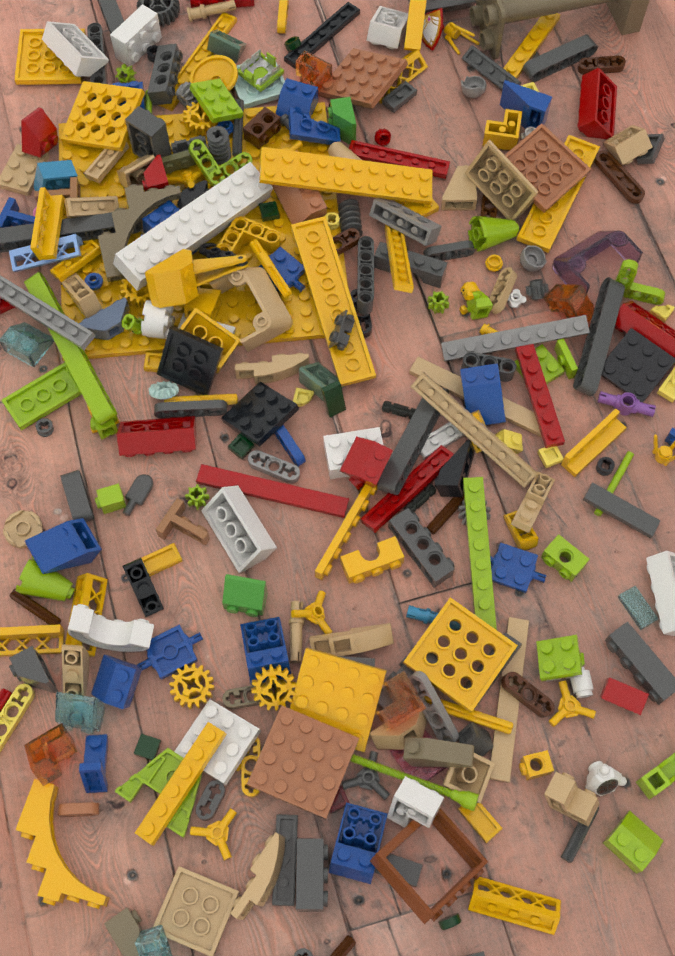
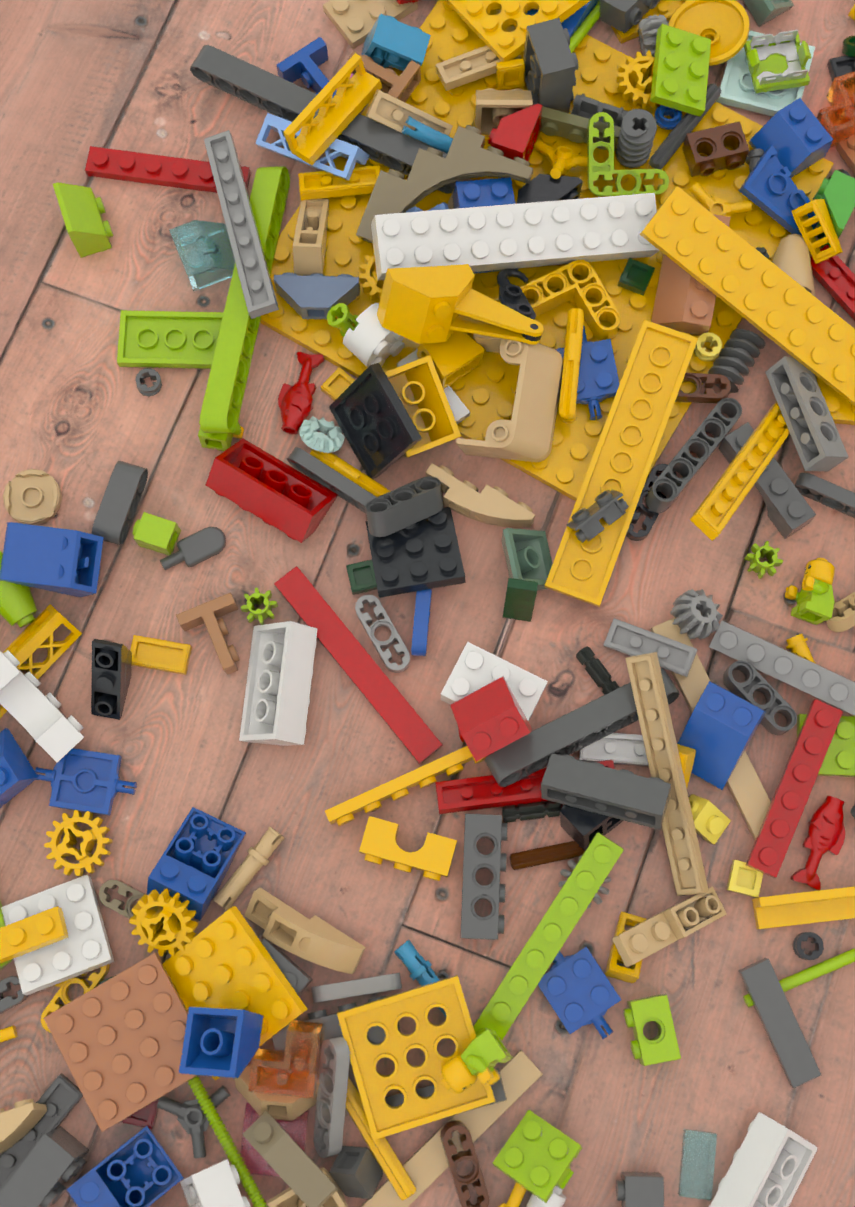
camera: 40 degrees right, 10 degrees up
blue plate [85,273,103,290] -> none
bright green slope [222,574,268,617] -> none
yellow piece [291,590,333,634] -> none
light yellow tile [293,388,314,407] -> none
none -> blue slope [179,1007,263,1078]
none -> red animal [278,352,325,434]
none -> light grey beam [311,973,402,1003]
none -> dark grey beam [365,476,443,537]
none -> dark azure pin [402,116,453,154]
none -> piece [441,1029,512,1093]
none -> yellow tile [496,58,525,90]
none -> dark grey brick [541,753,671,830]
none -> light grey tile [604,618,698,677]
none -> light grey gear [670,589,723,640]
none -> red animal [791,795,845,891]
none -> yellow slope [792,199,843,264]

